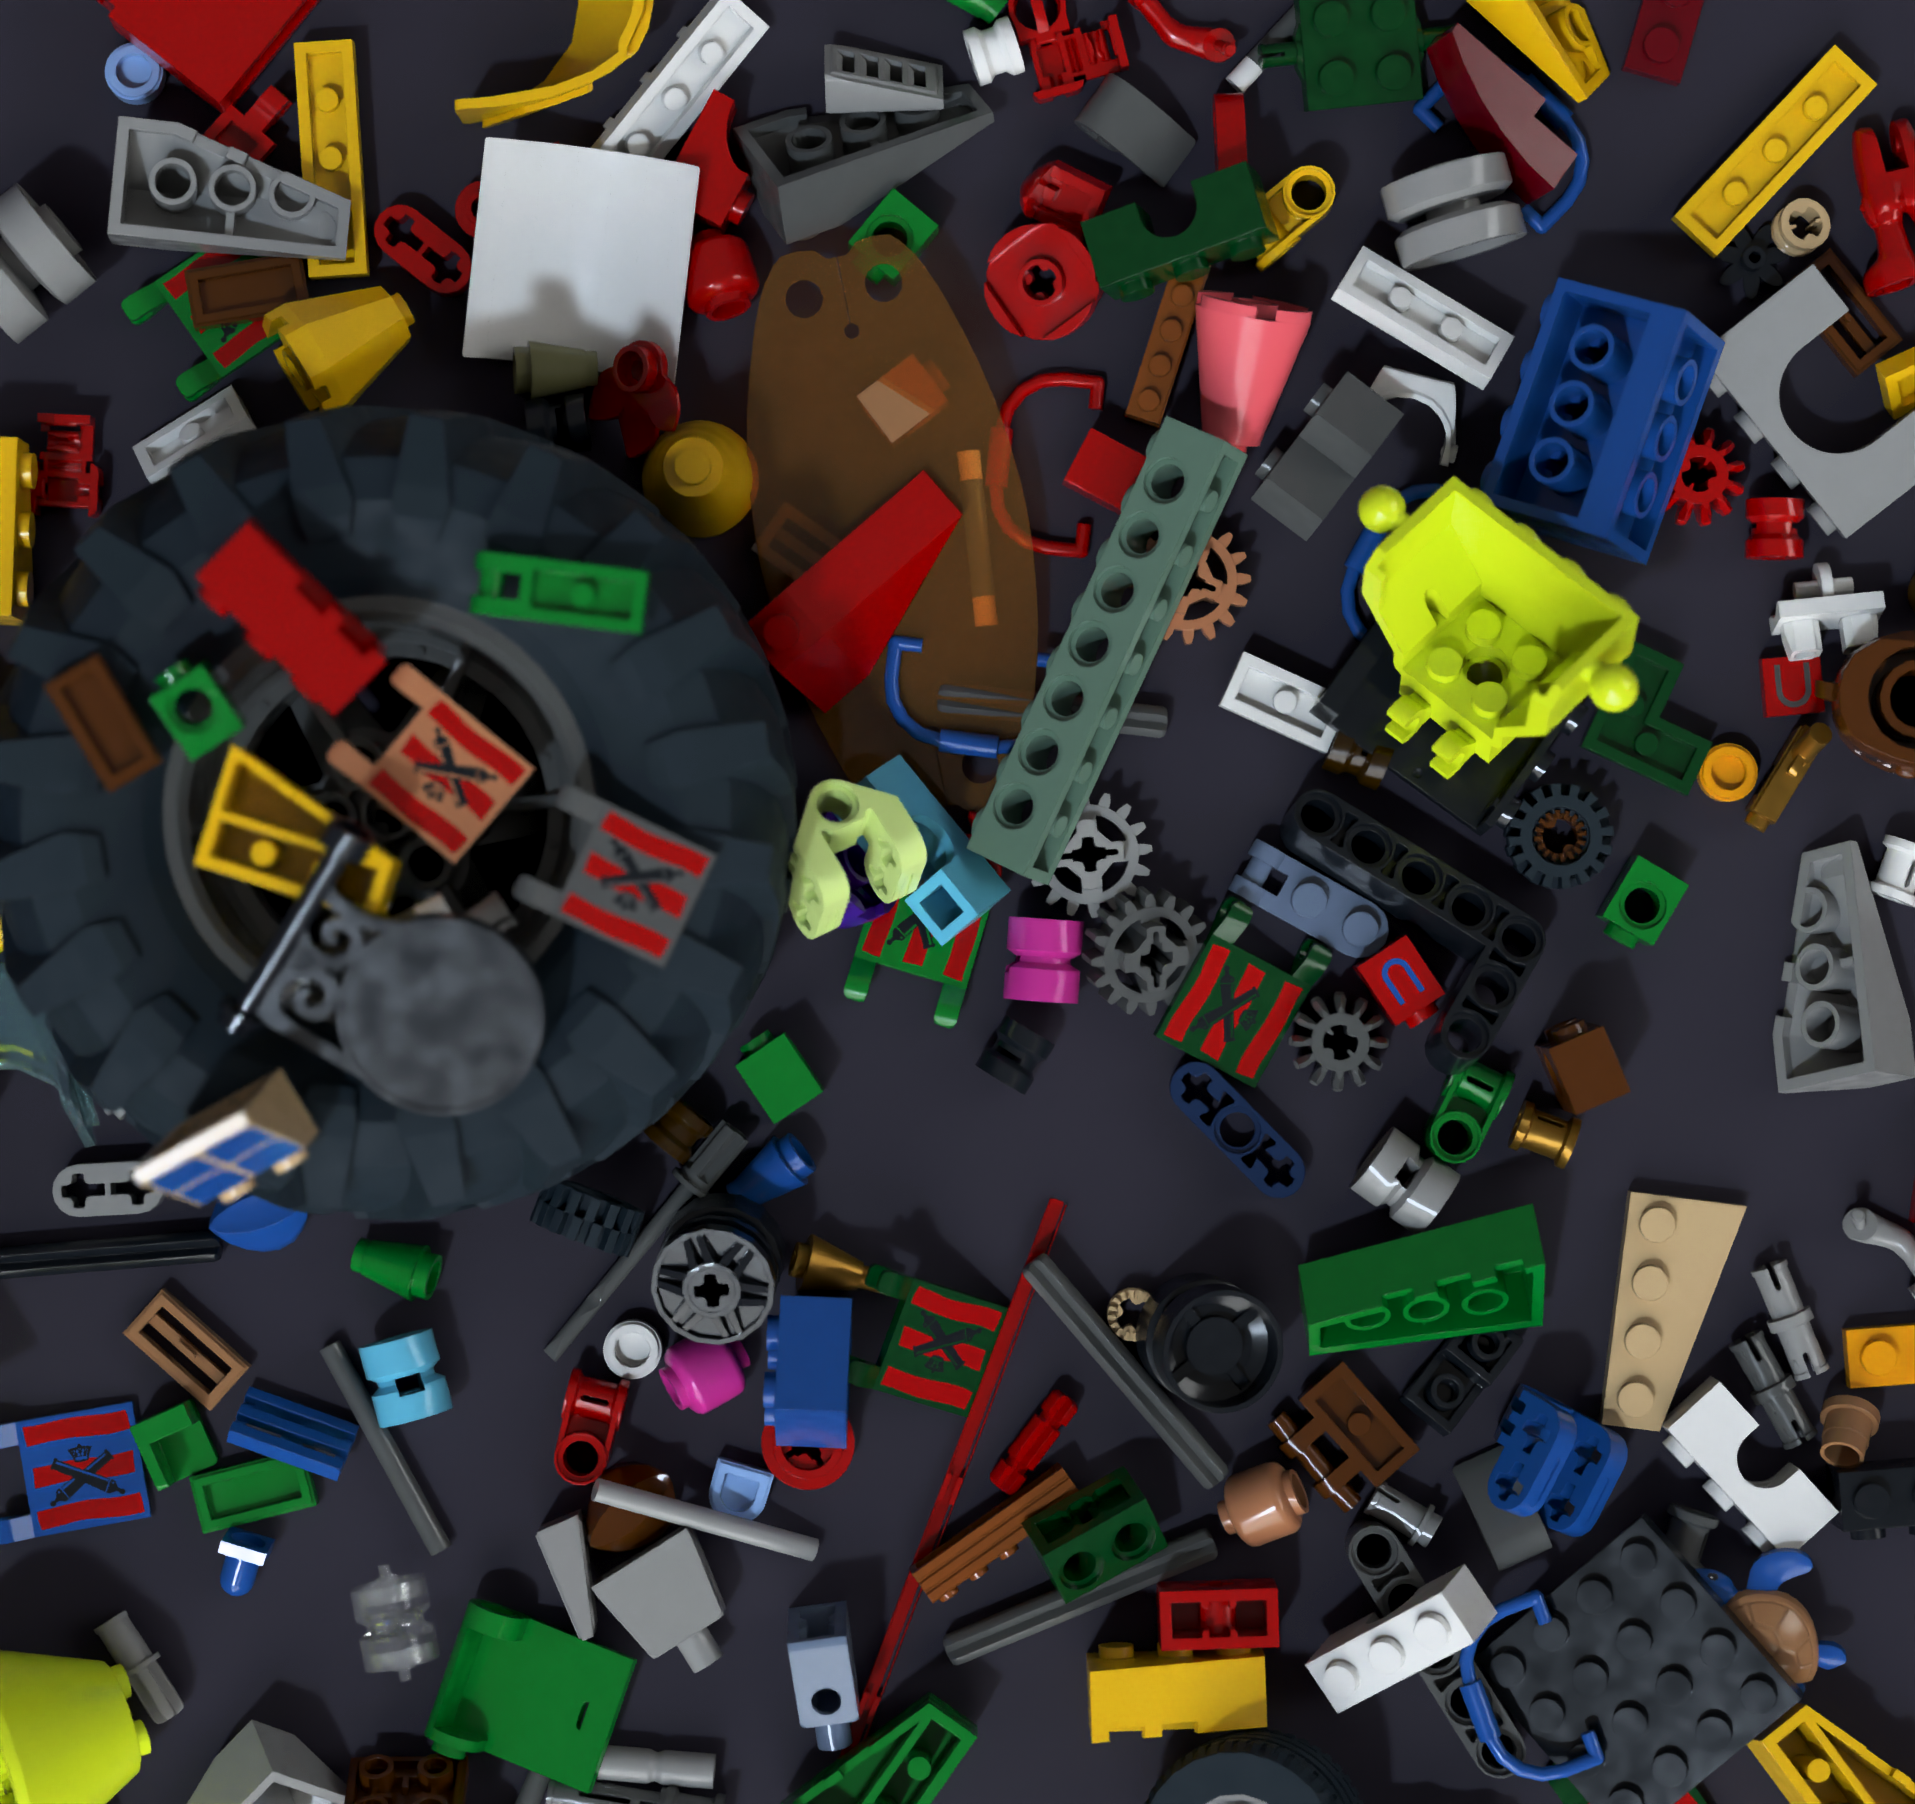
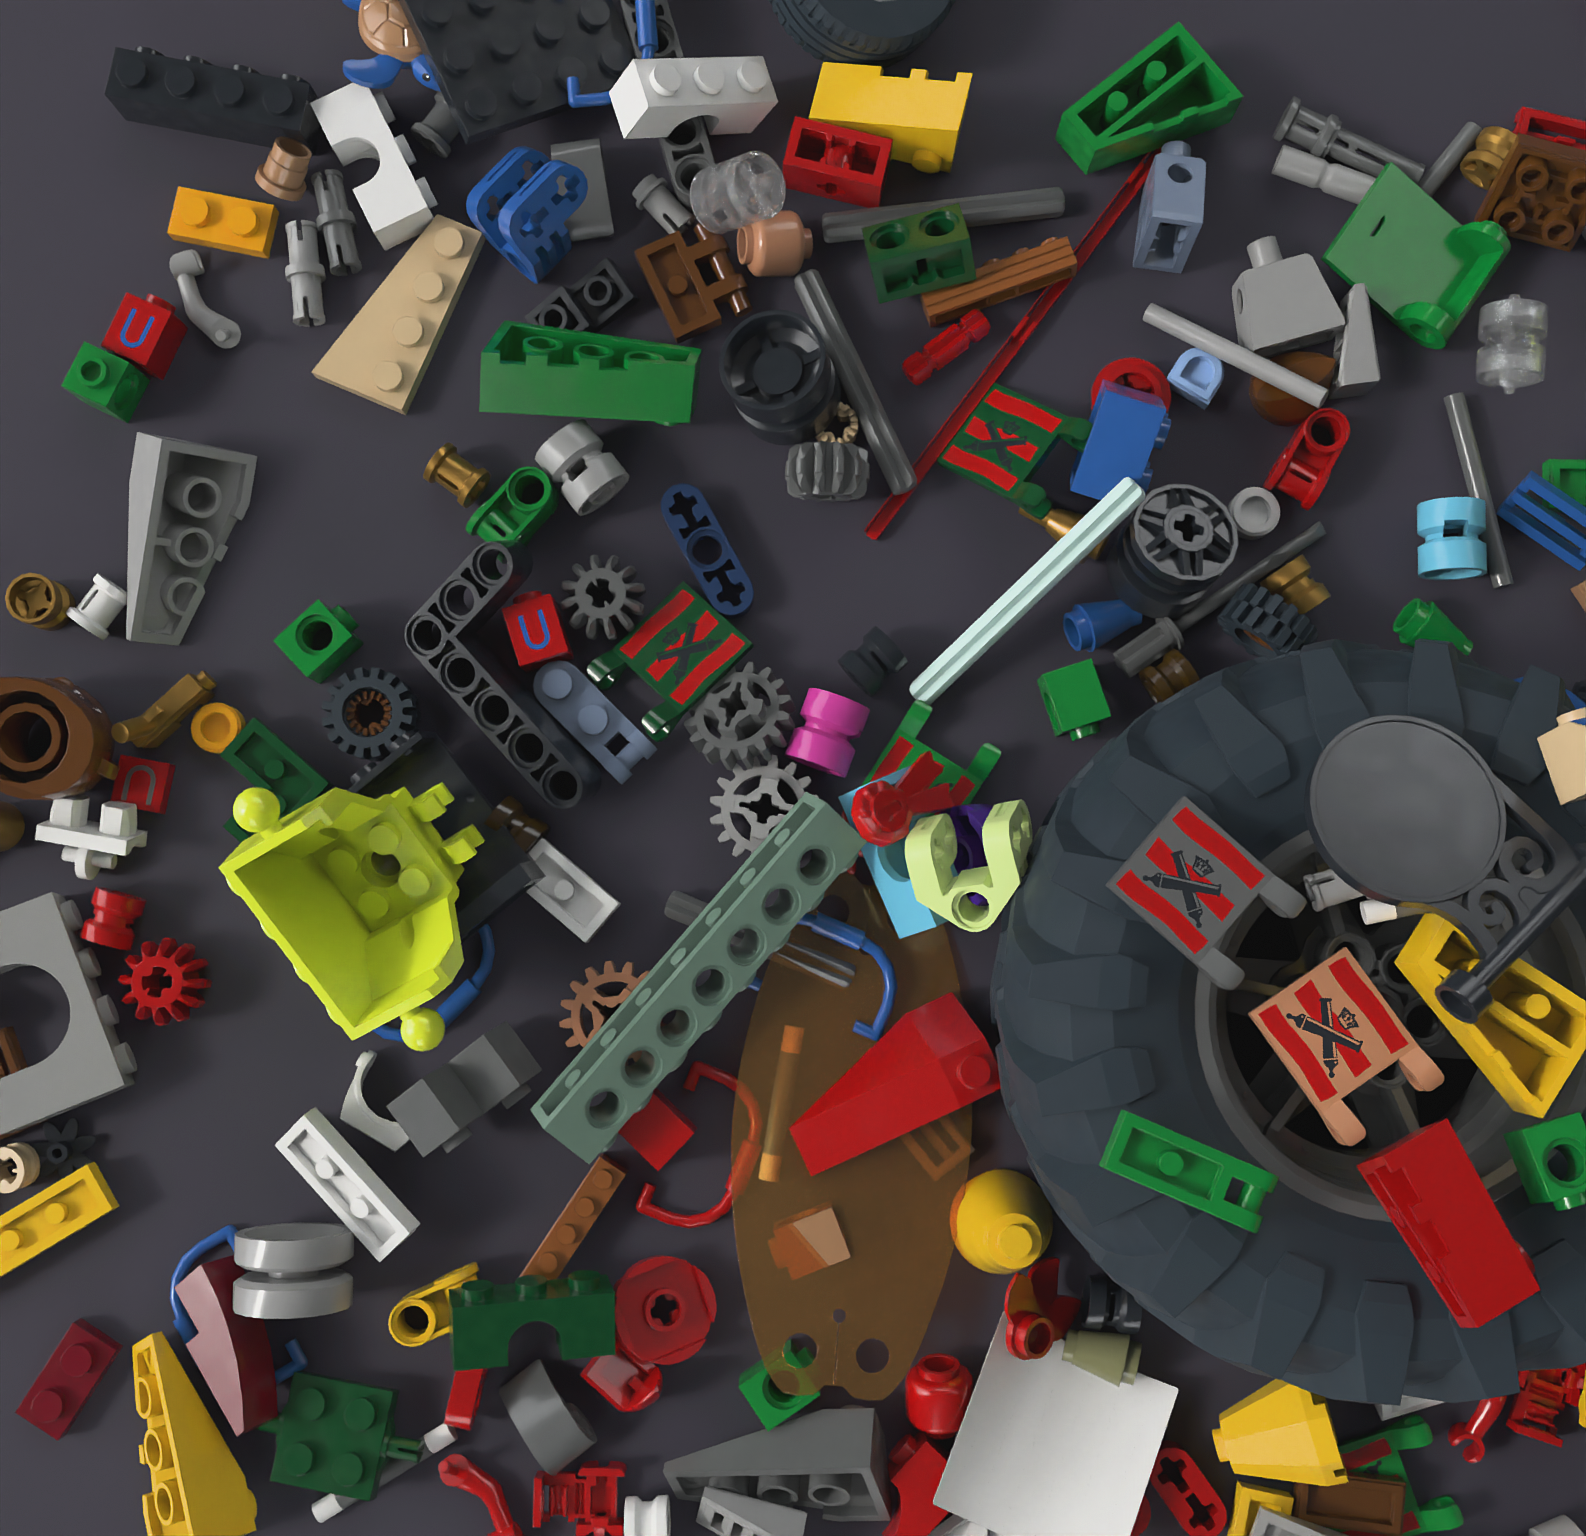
camera: 165 degrees left, 5 degrees down
dark pink head [659,1338,751,1415] -> none
coral cone [1195,290,1313,453] -> none
blue brick [1480,277,1725,565] -> none
reddish brown brick [1534,1017,1631,1115] -> none
none -> clear wheel [690,151,786,234]
none -> dark grey gear [785,441,870,503]
none -> red piece [851,751,954,847]
none -> light aqua axle [909,477,1146,705]
none -> pearl gold wheel [1260,554,1331,614]
none -> red piece [1448,1395,1507,1463]

